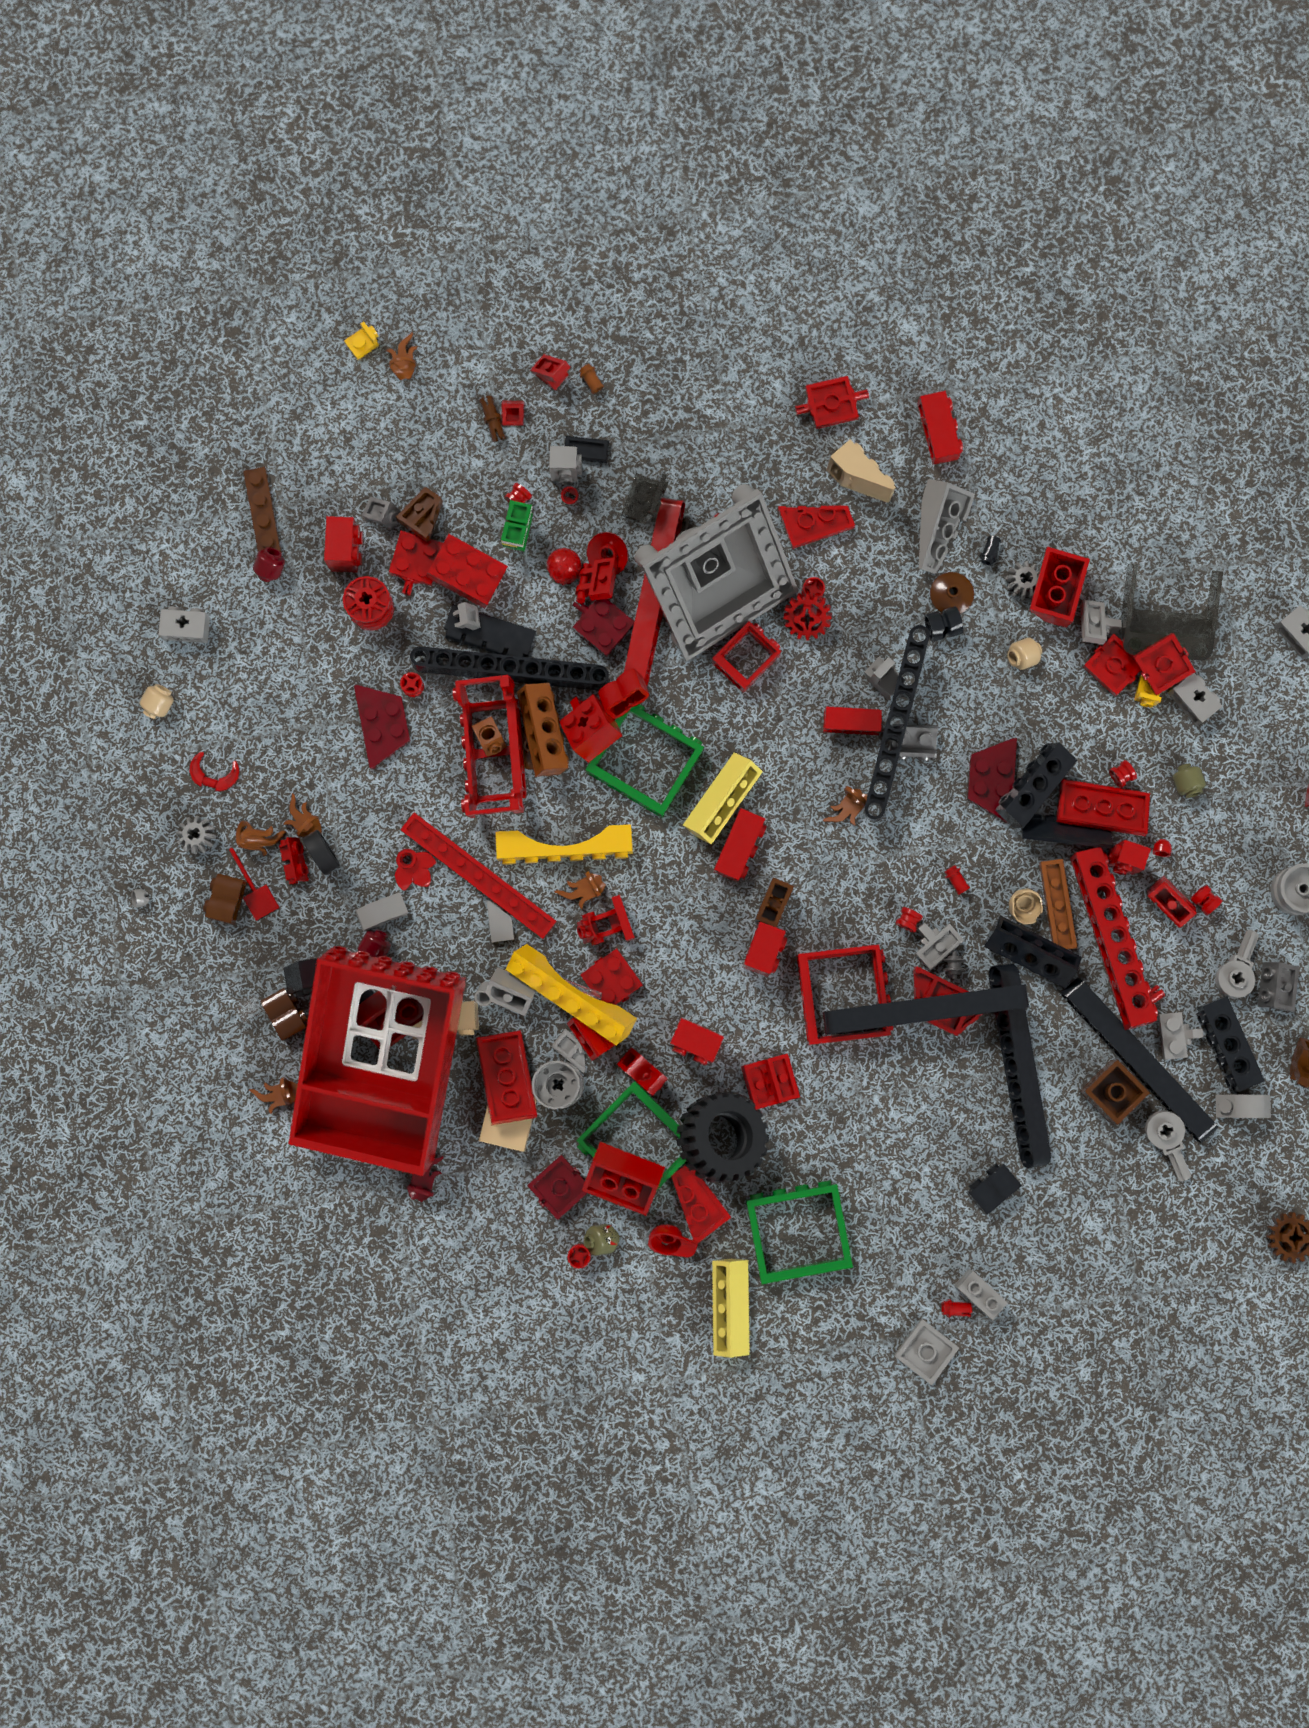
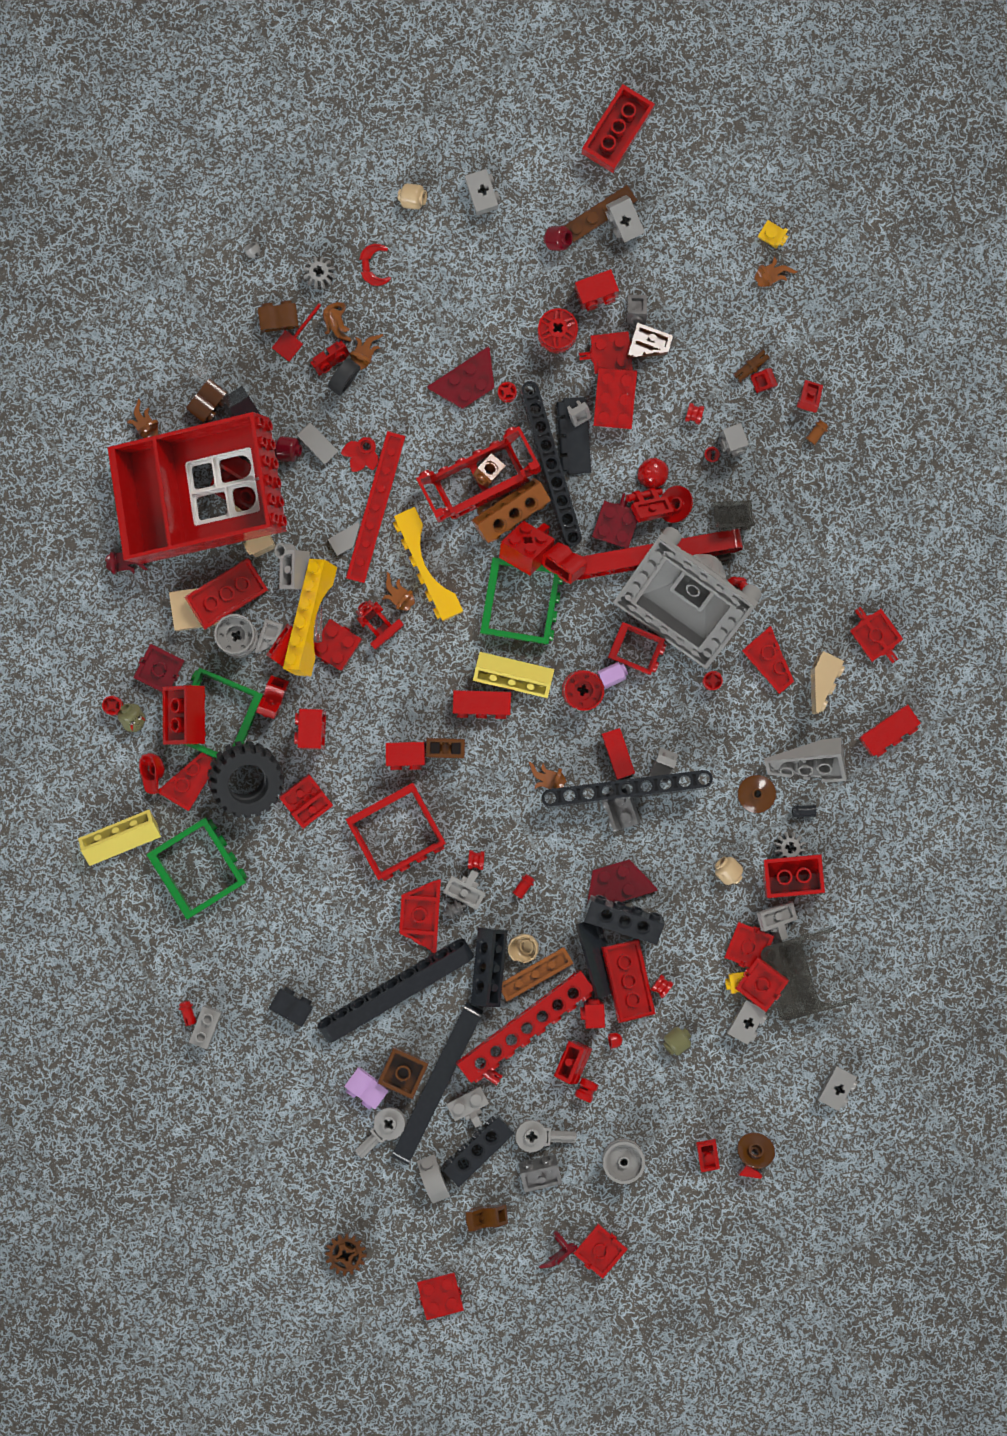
camera: 70 degrees right, 5 degrees up
green hips [501,500,533,552] -> none
black tile [564,436,609,463] -> none
red gear [783,591,832,641] -> none
black beam [822,984,1029,1035] -> none
light grey tile [894,1318,959,1385] -> none
black wheel [924,606,963,642] -> none
none -> lavender brick [344,1067,390,1109]
none -> red wheel [562,670,604,711]
none -> red brick [581,84,655,174]
none -> lavender brick [596,662,628,690]
none -> light grey brick [605,195,645,243]

